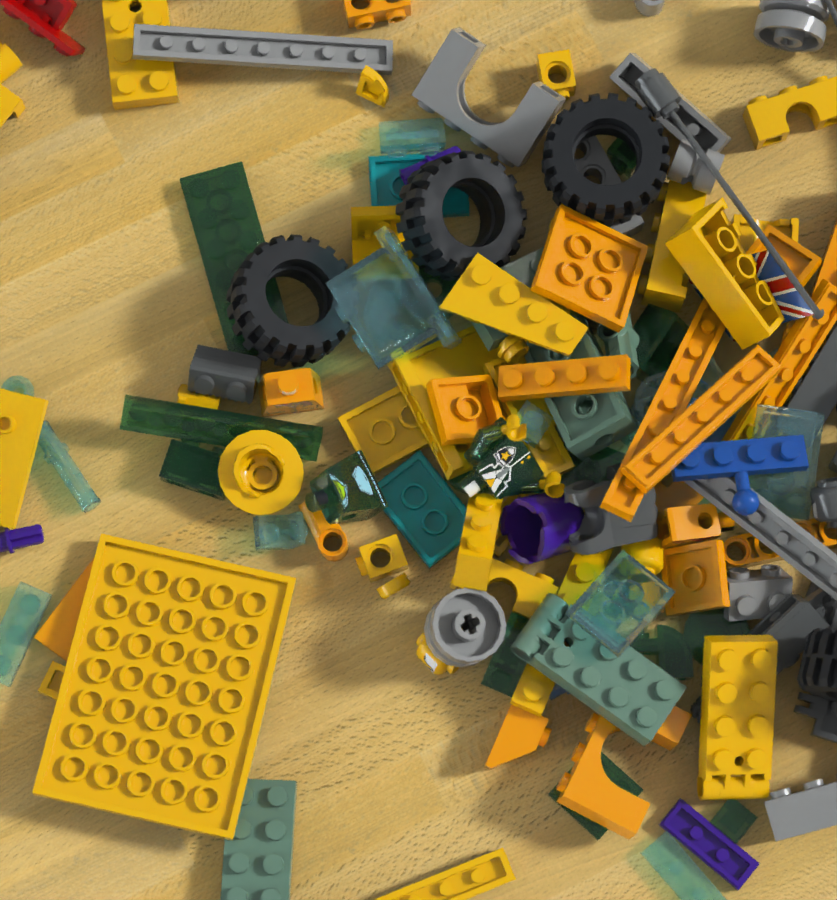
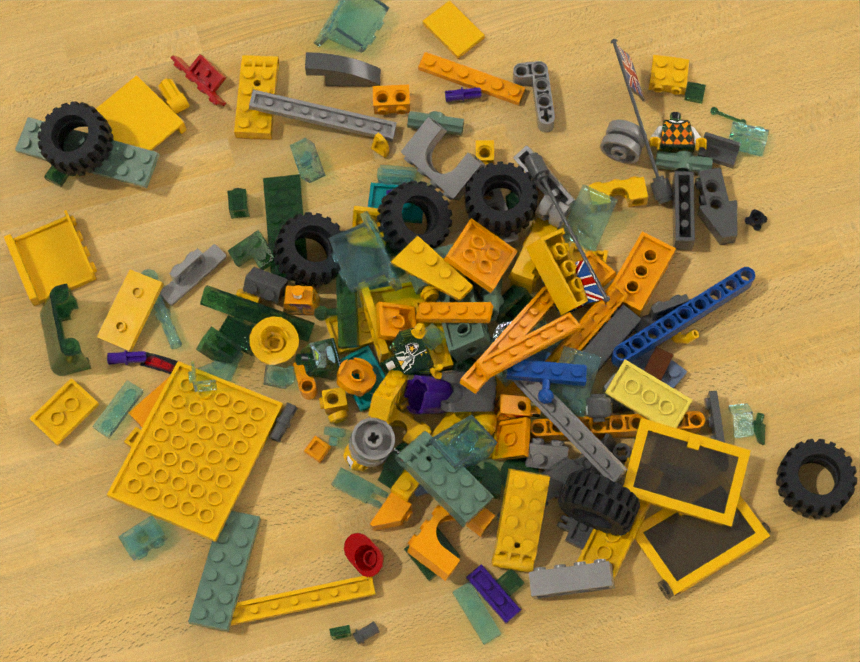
camera: 15 degrees right, 10 degrees down
none -> clear light blue brick [118,516,168,560]
none -> sticker [140,352,178,374]
none -> light grey bracket [160,244,227,306]
none -> clear light blue bracket [188,361,217,392]
none -> clear green slope [196,326,243,364]
none -> clear light blue tile [197,352,243,382]
none -> clear green brick [227,188,250,219]
none -> clear green plate [228,230,275,270]
none -> dark grey pin [269,402,298,443]
none -> clear light blue brick [290,138,326,183]
none -> light orange tile [304,436,331,463]
none -> clear green plate [314,272,359,349]
none -> clear light blue tile [324,426,346,446]
none -> clear light blue hinge [331,467,388,509]
none -> light orange plate [337,358,376,397]
none -> red piece [344,533,384,577]
none -> sand green piece [407,111,464,136]
none -> clear light blue tile [563,184,618,251]

